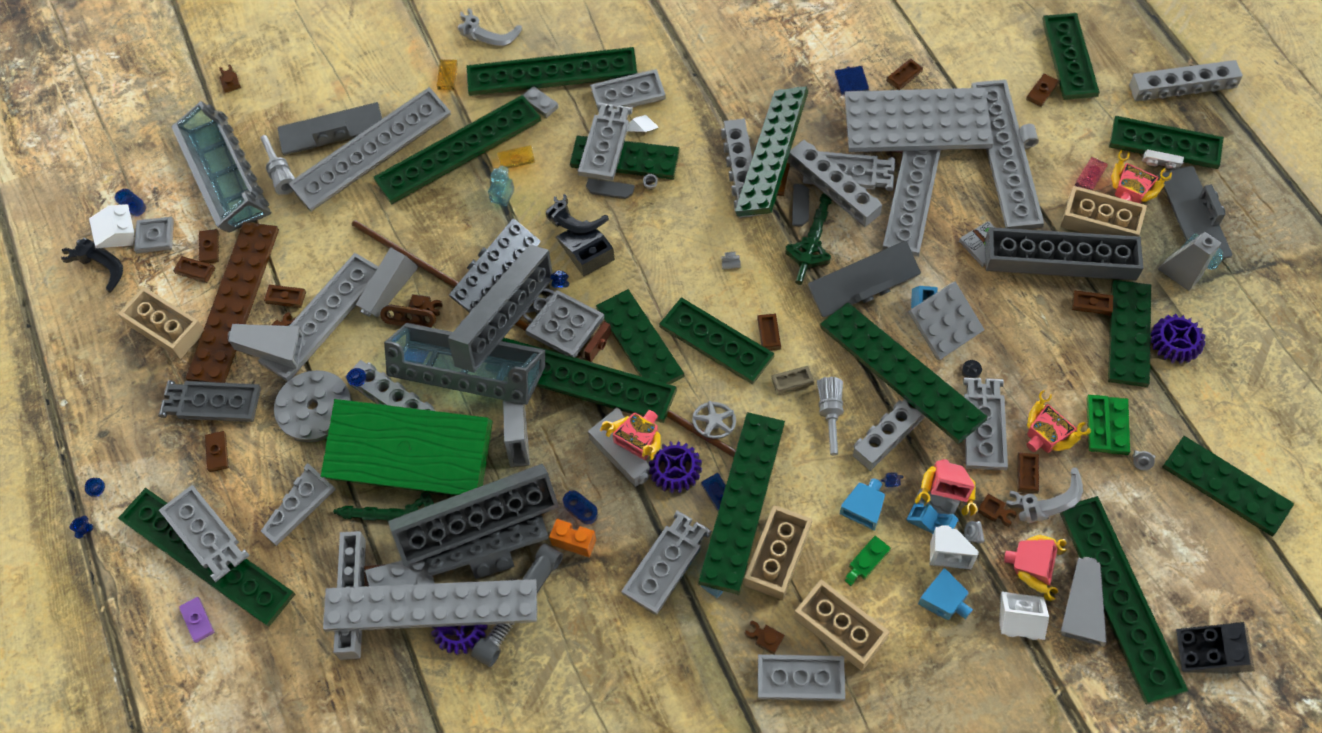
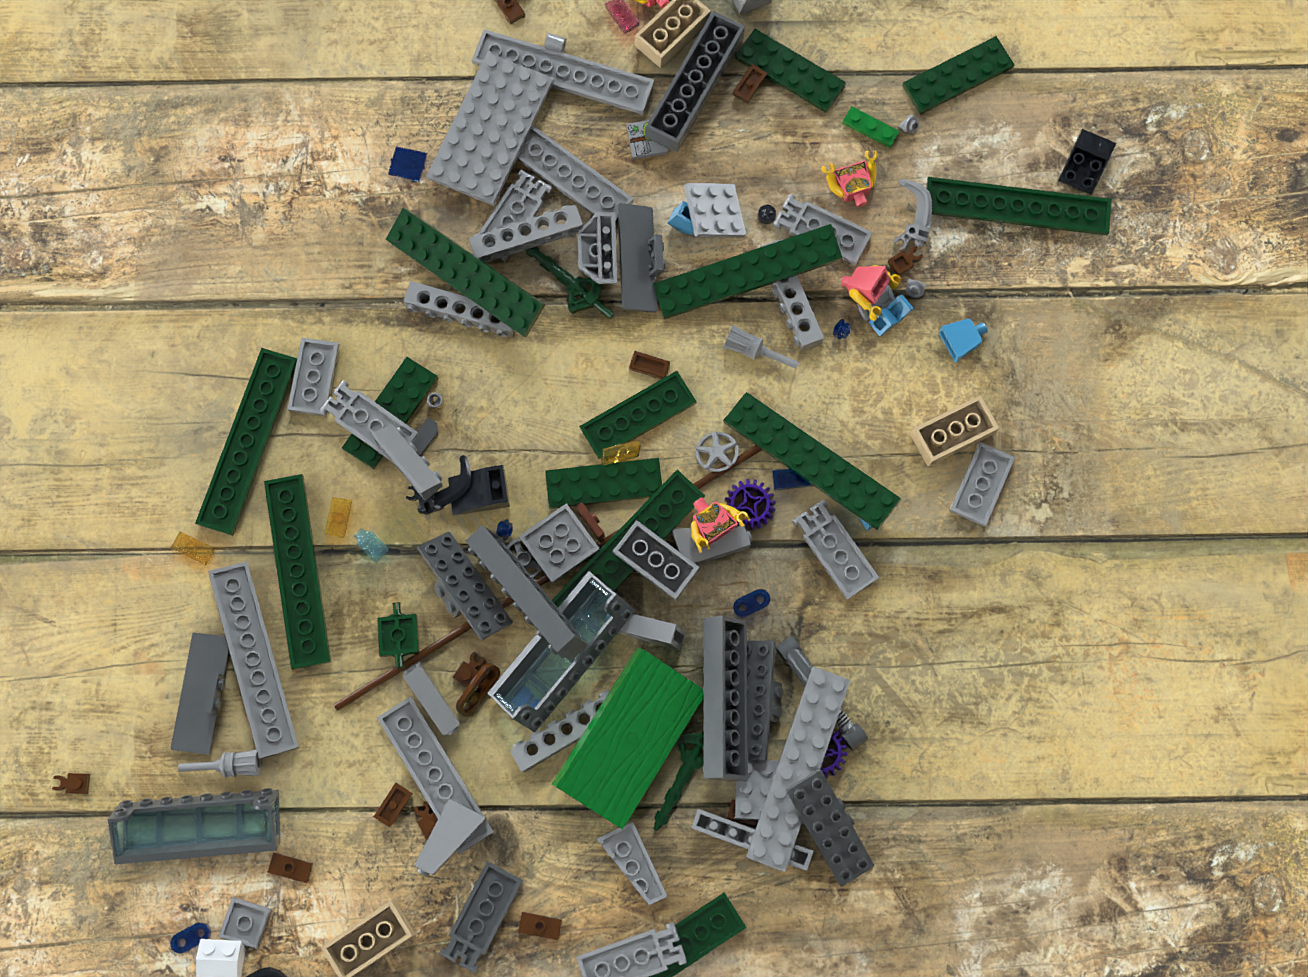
camera: 70 degrees left, 15 degrees up
reddish brown plate [173,256,216,283] -> none
reddish brown plate [186,222,279,383] -> none
light grey plate [274,370,352,443] -> none
clear blue plate [346,368,366,387] -> none
light grey piece [458,8,522,45] -> none
light grey plate [523,87,559,118] -> none
orange brick [549,519,597,558] -> none
white sticker [627,115,659,132] -> none
light grey plate [721,252,741,270] -> none
tan brick [744,505,812,601] -> none
reddish brown plate [745,621,785,655] -> none
dark tan plate [771,365,814,395] -> none
dark grey piece [792,184,809,226] -> none
dark azure torso [839,479,885,531] -> none
green plate [845,535,891,586] -> none
reddish brown plate [886,58,923,90] -> none
white slope [929,526,978,569] -> none
white slope [999,592,1049,640] -> none
coral torso [1004,534,1067,601] -> none
reddish brown plate [1017,452,1039,494] -> none
light grey slope [1061,557,1106,647] -> none
green plate [1086,395,1111,453] -> none
dark purple gear [1150,314,1206,364] -> none
none -> light grey slope [371,424,443,500]
none -> dark green plate [377,602,420,669]
none -> light grey wedge [577,212,617,284]
none -> clear yellow plate [601,440,641,465]
none -> light grey brick [613,520,700,601]
none -> dark grey bracket [786,769,874,887]

